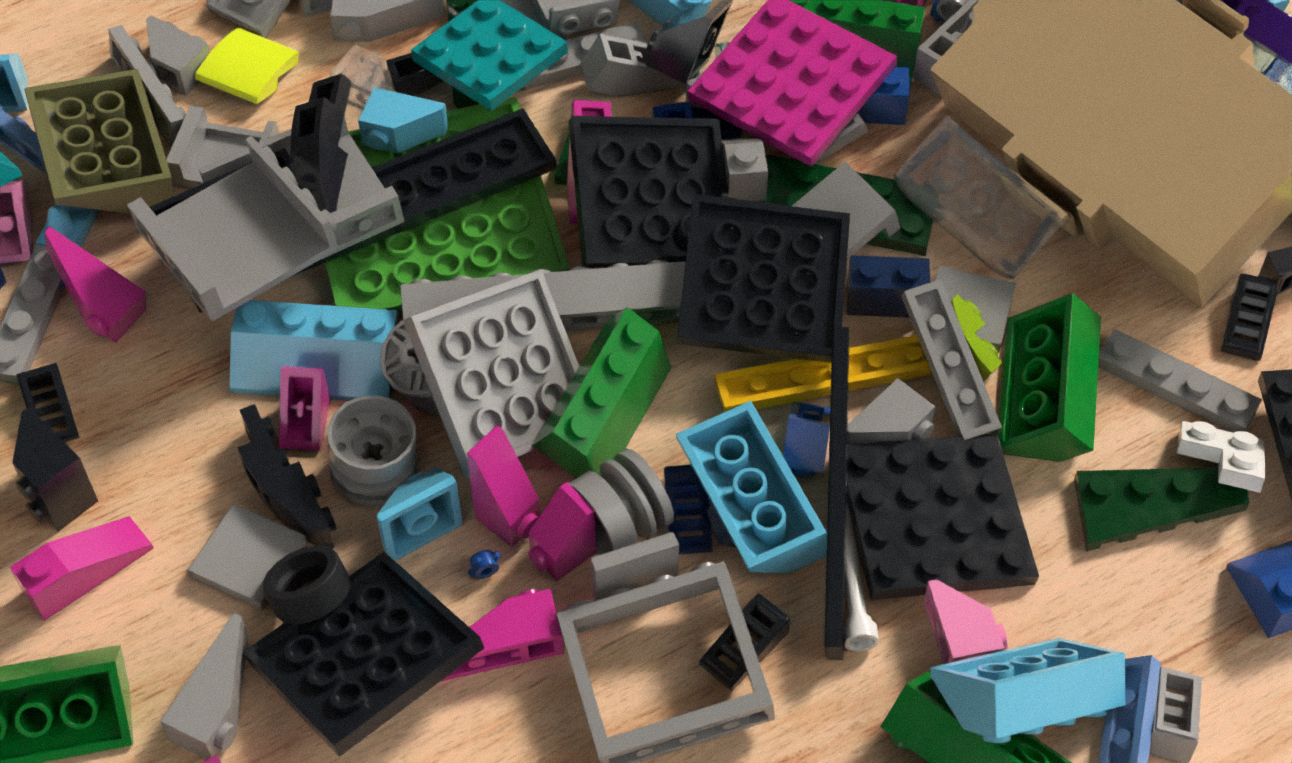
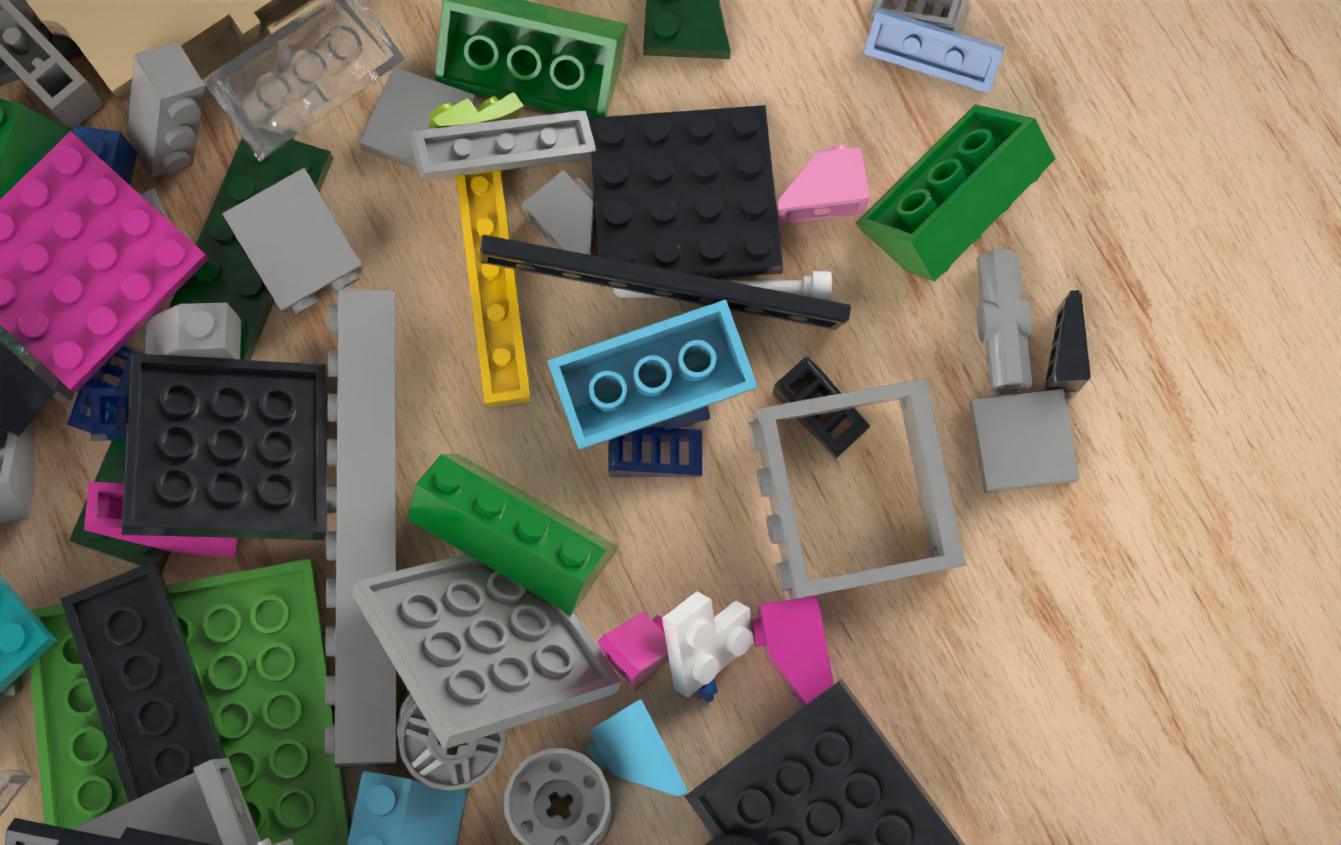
camera: 85 degrees left, 20 degrees up
medium azure slope [358,87,448,153] -> none
dark pink slope [528,482,596,581] -> none
light grey wheel [569,448,674,555] -> none
light grey tile [591,532,679,601] -> none
black plate [676,194,850,363] -> none
blue slope [783,402,830,476] -> none
dark blue brick [847,255,930,318] -> none
medium azure slope [930,638,1126,743] -> none
none -> light grey brick [127,42,205,178]
none -> white plate [662,591,754,698]

